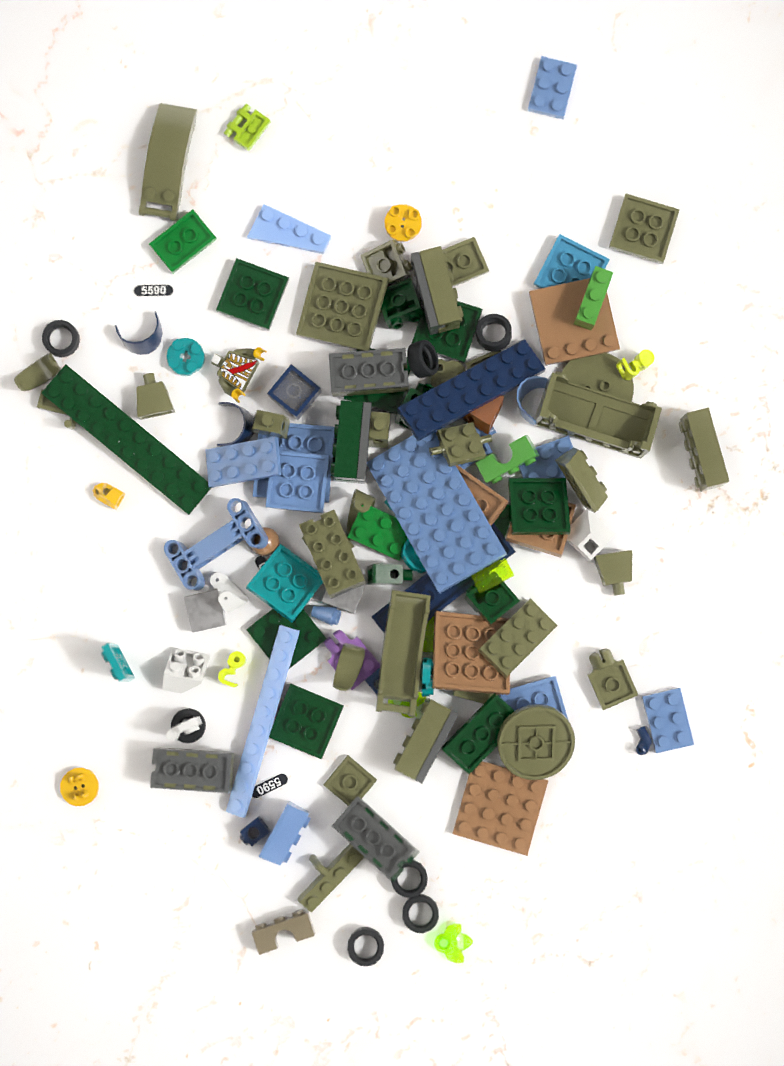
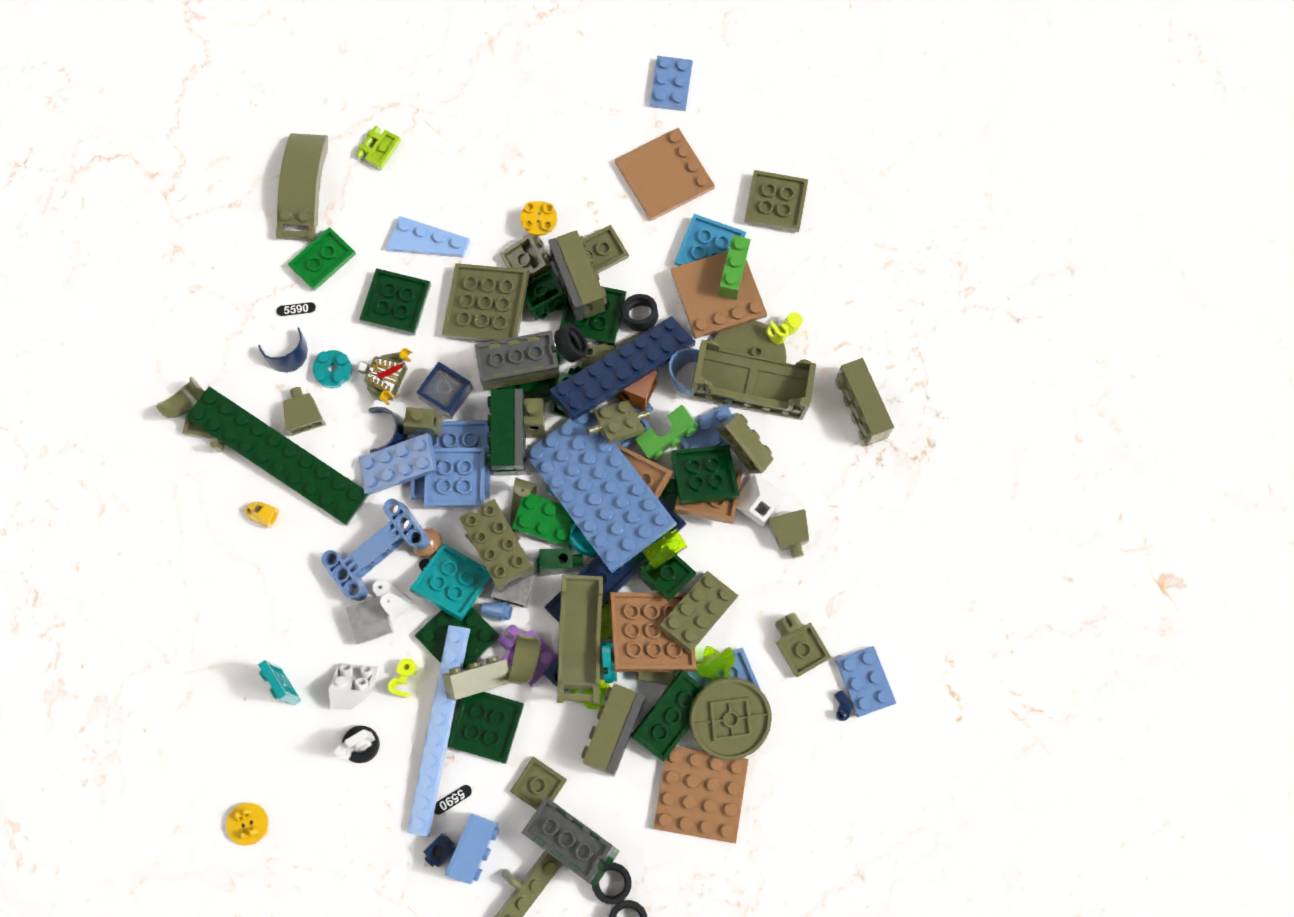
camera: 10 degrees left, 10 degrees down
black tyre [42,320,80,358] -> none
dark grey piece [150,747,235,793] -> none
none -> brick [442,656,511,700]
none -> medium nougat plate [615,127,715,222]
none -> clear neon green plate [696,646,735,681]

